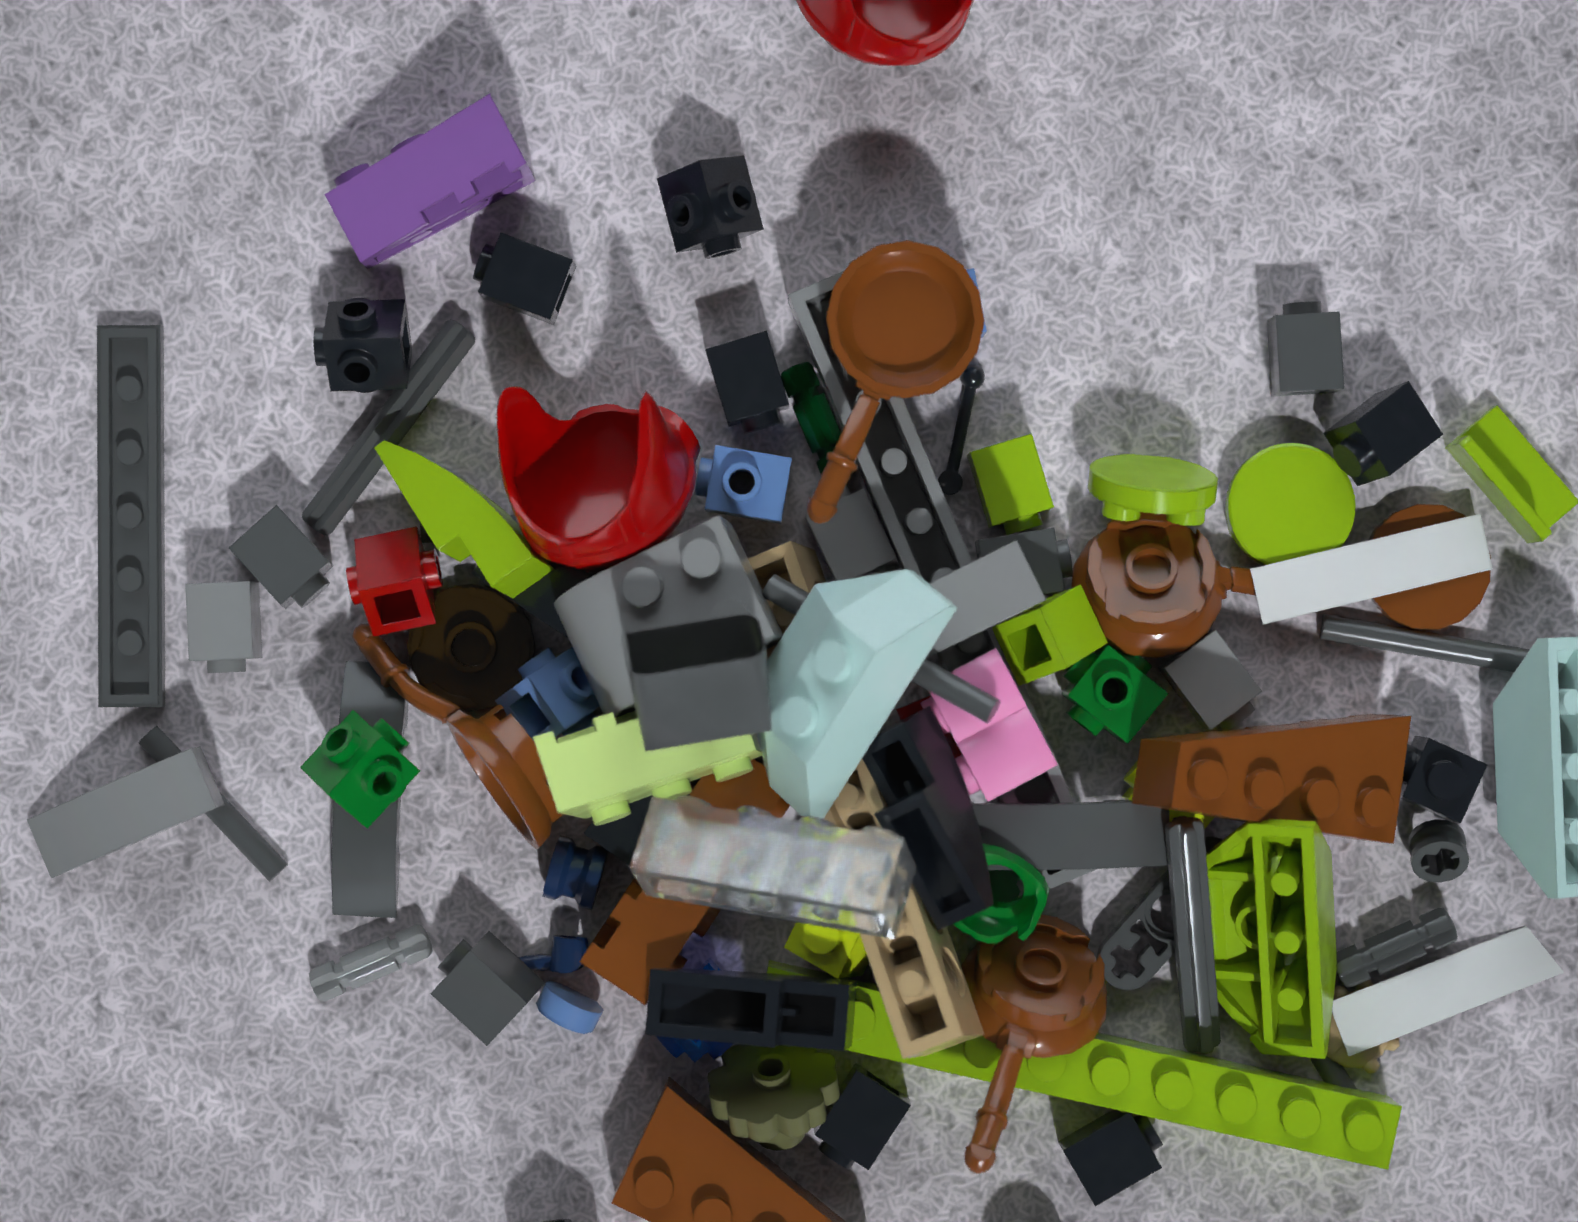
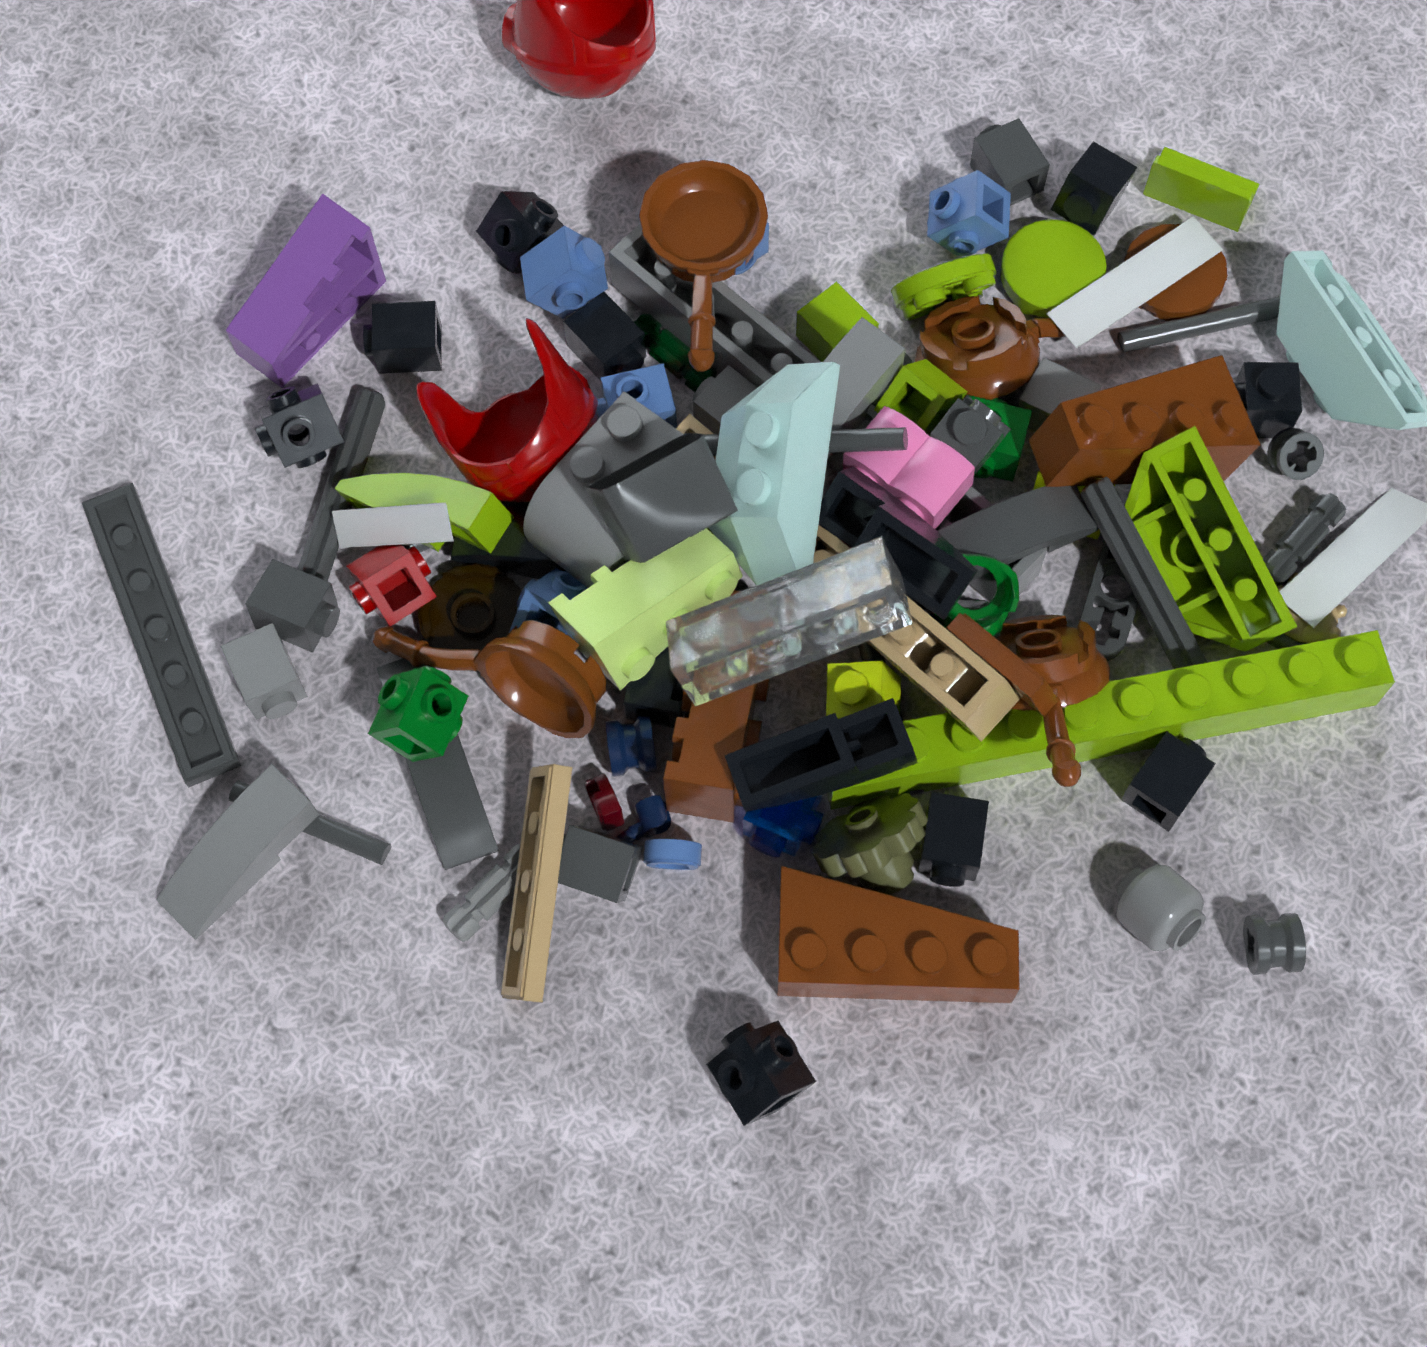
camera: 25 degrees left, 20 degrees down
black hinge [938,365,985,495] -> none
none -> white sticker [332,502,453,548]
none -> tan tile [501,764,573,1003]
none -> medium blue brick [520,226,608,319]
none -> dark red tile [584,773,624,832]
none -> medium blue brick [927,170,1011,256]
none -> dark grey brick [931,395,1011,473]
none -> dark orange tile [946,613,1057,717]

